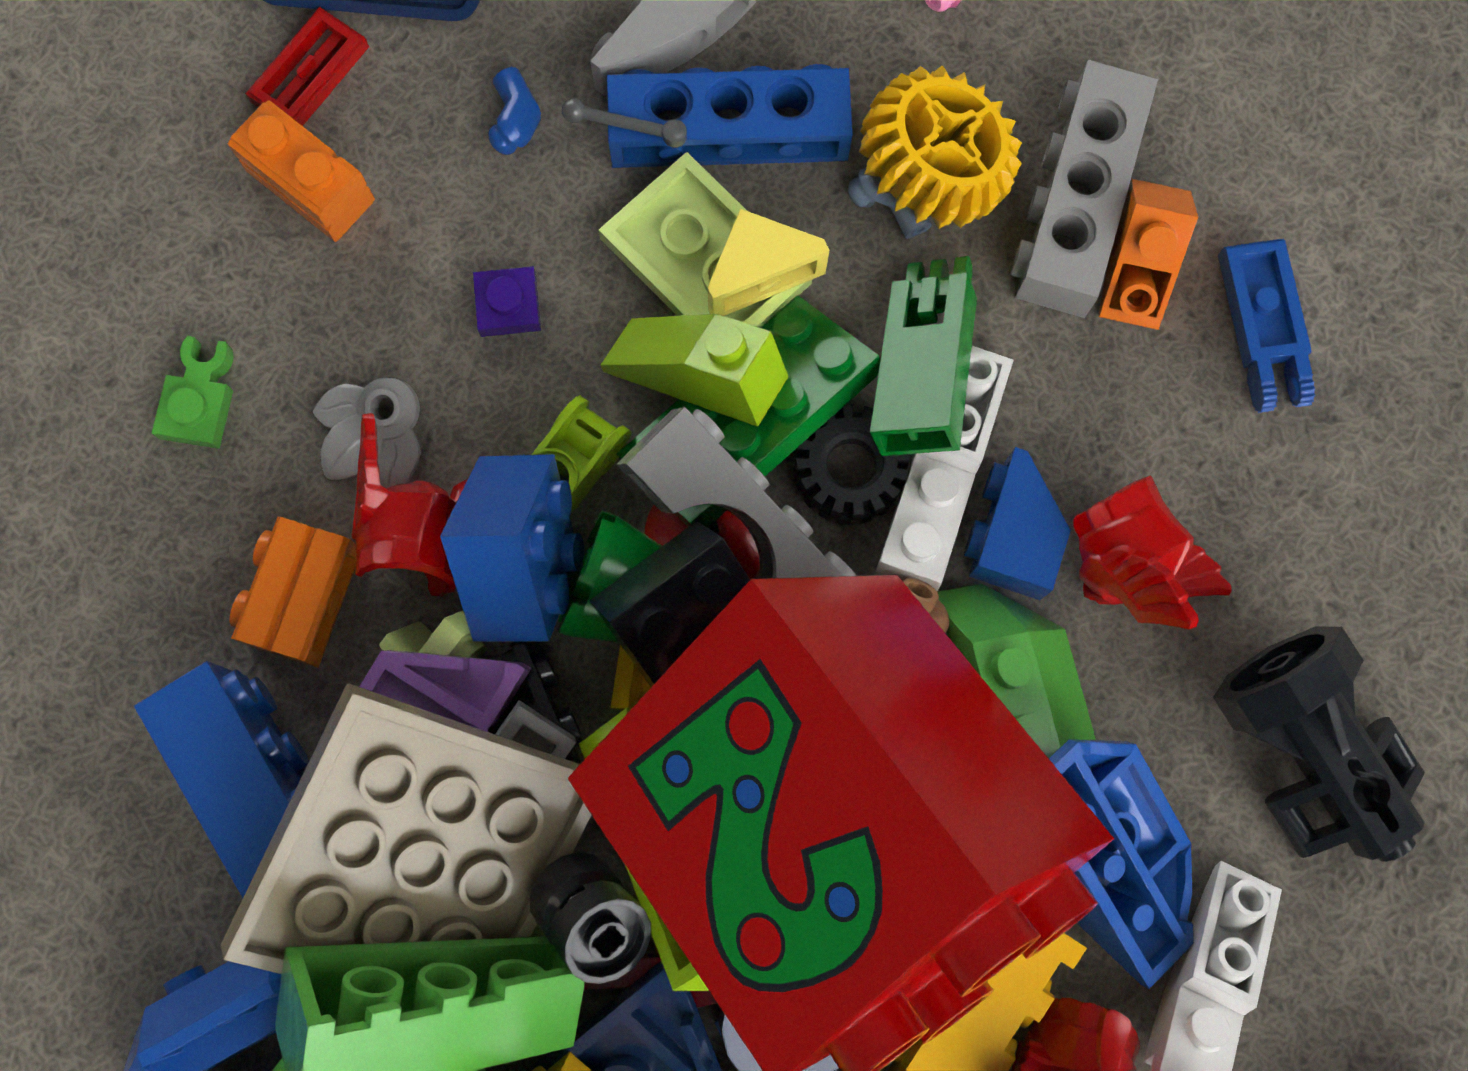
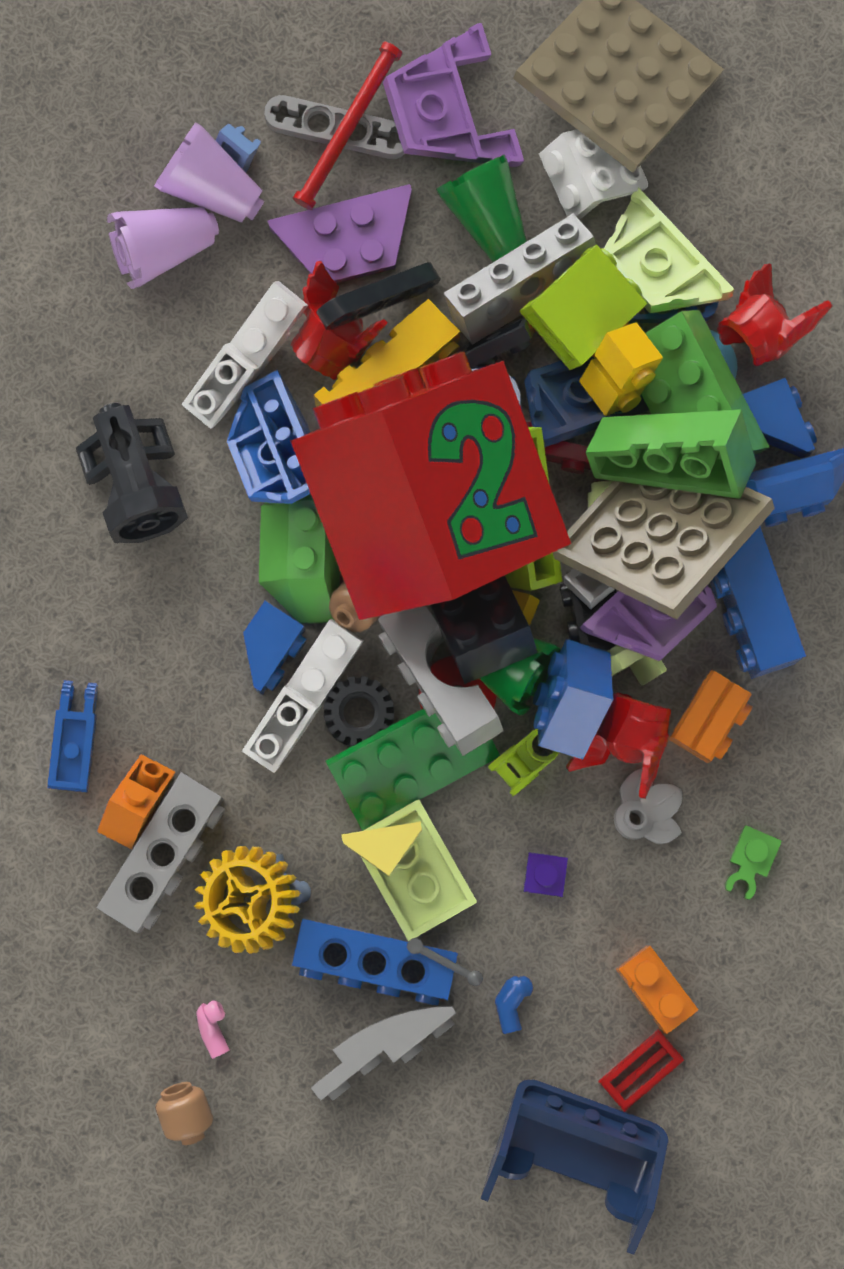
camera: 165 degrees left, 5 degrees up
black wheel [529,852,651,984] -> none
lime slope [600,314,789,427] -> none
hinge [870,256,977,456] -> none
red helmet [1073,475,1232,630] -> none

